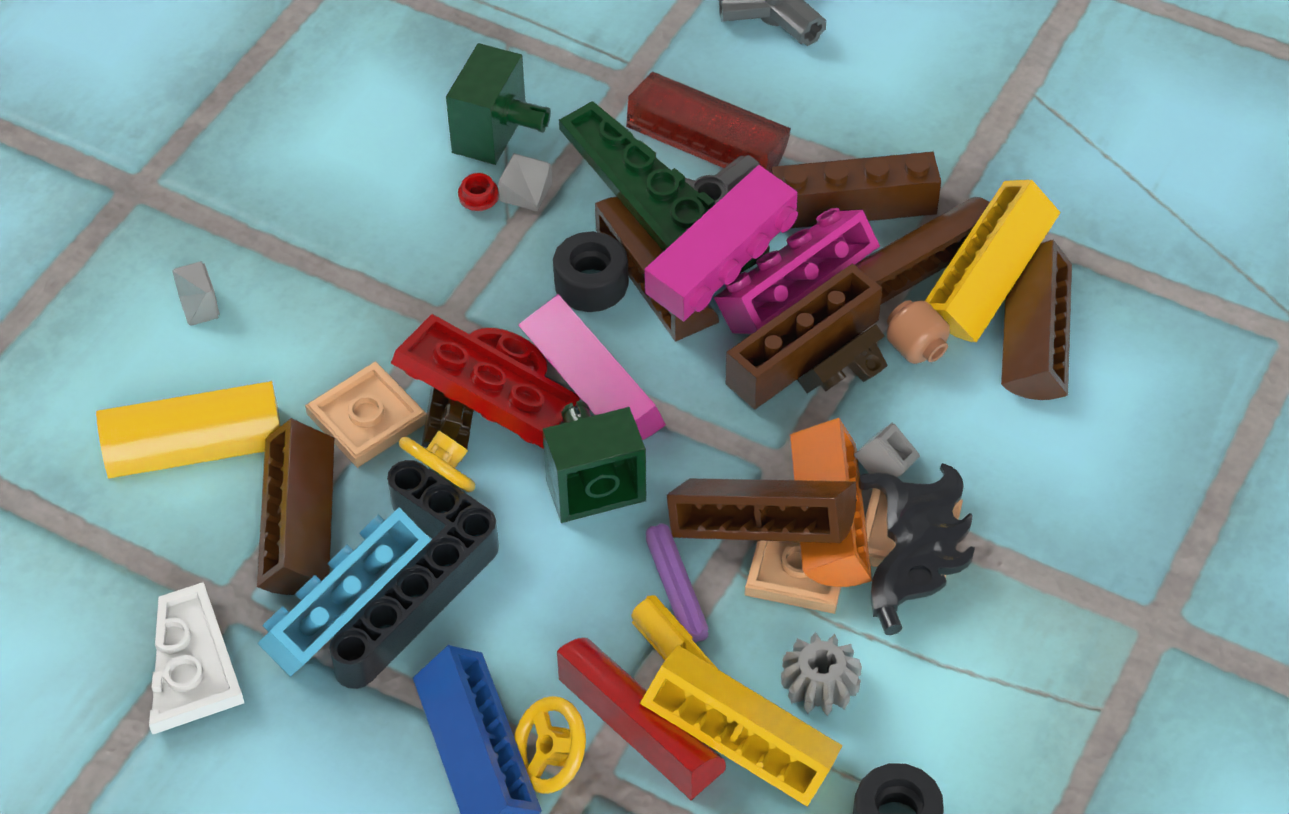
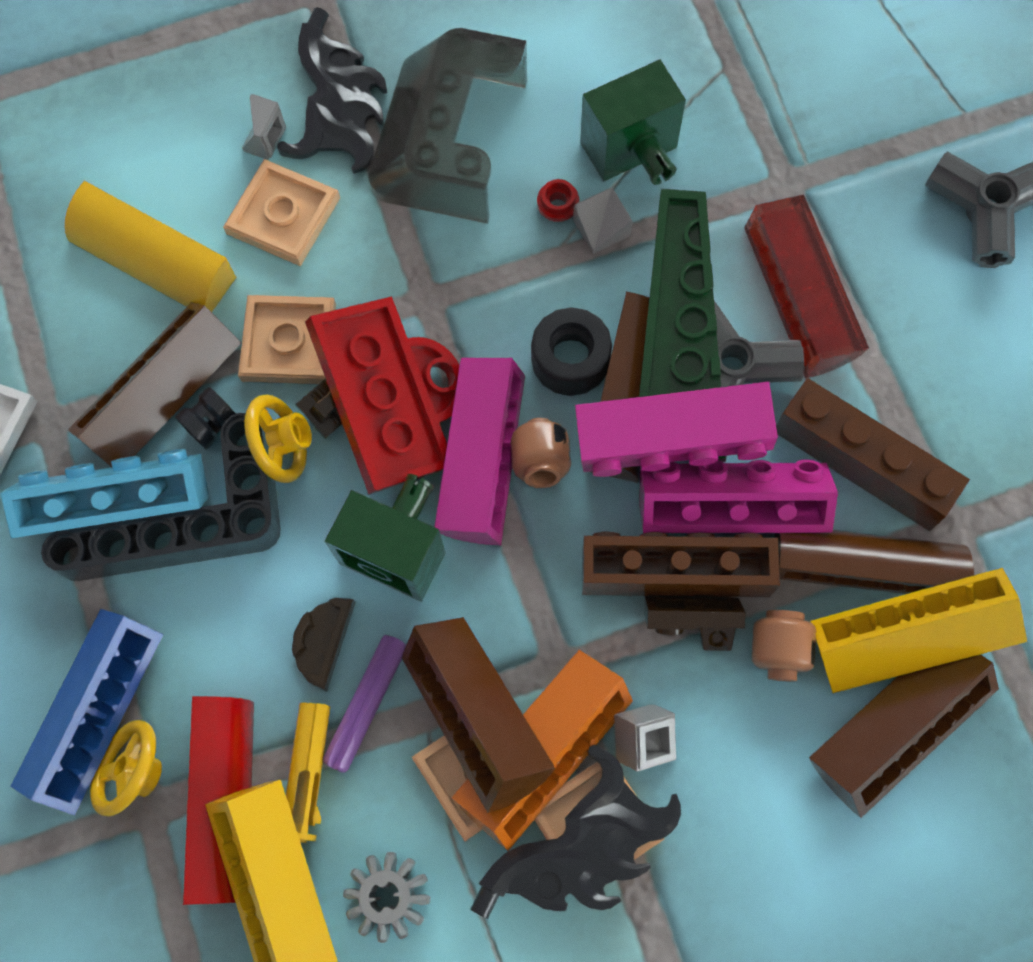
camera: 45 degrees right, 20 degrees up
none -> black wheel [175,387,236,450]
none -> light nougat tile [223,159,340,266]
none -> black piece [277,7,387,174]
none -> dark brown tile [292,598,356,692]
none -> clear smoke windscreen [368,28,527,224]
none -> nougat head [510,417,571,488]

